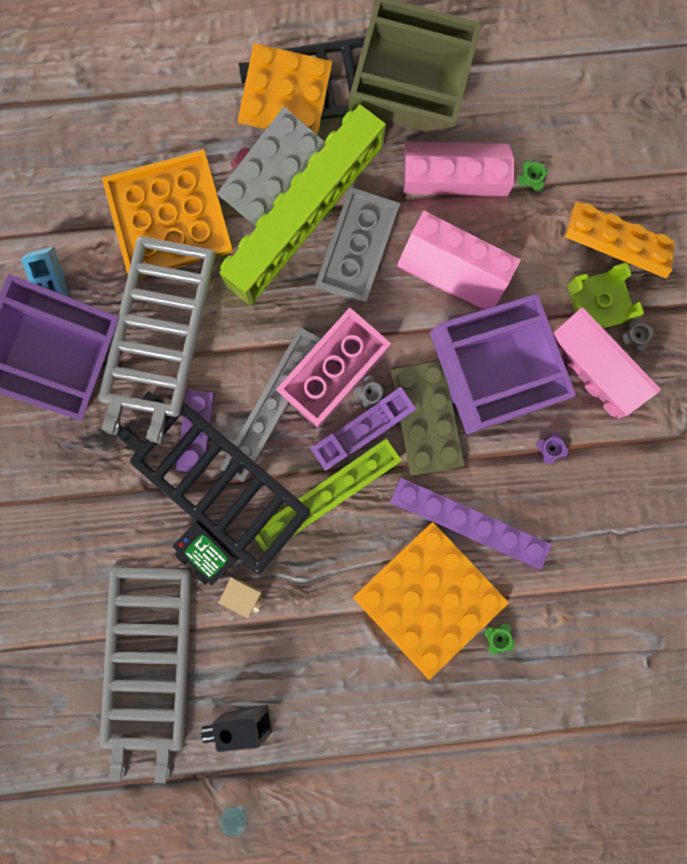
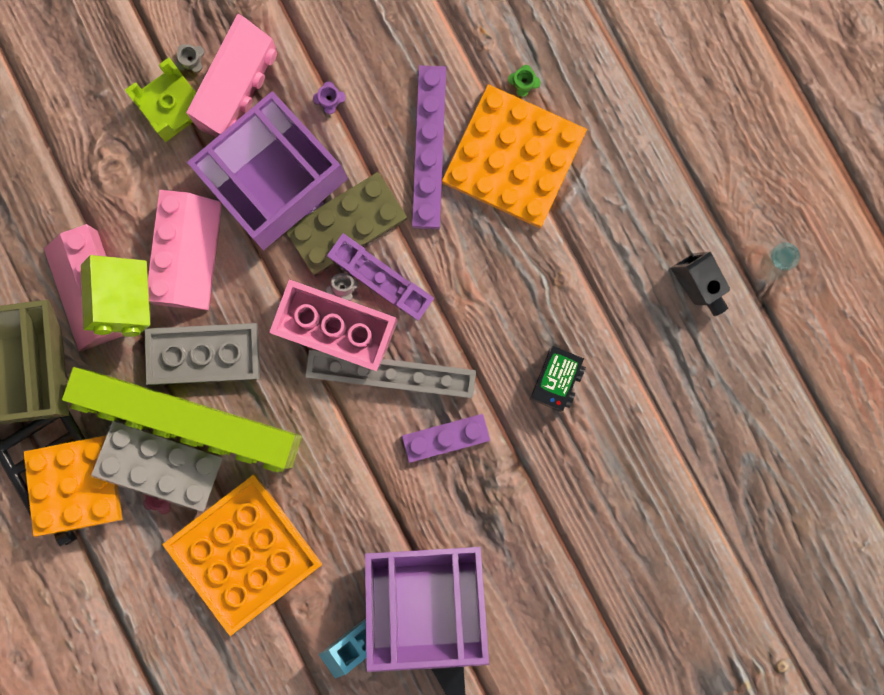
camera: 110 degrees left, 0 degrees up
light grey bar [99,236,216,444] -> none
light grey bar [100,567,192,783] -> none
black bar [116,391,311,574] -> none
tan brick [218,576,265,618] -> none
lime plate [255,438,402,552] -> none
bright green plate [518,161,548,191] -> none
light orange plate [565,201,675,279] -> none
none -> lime brick [81,255,150,337]

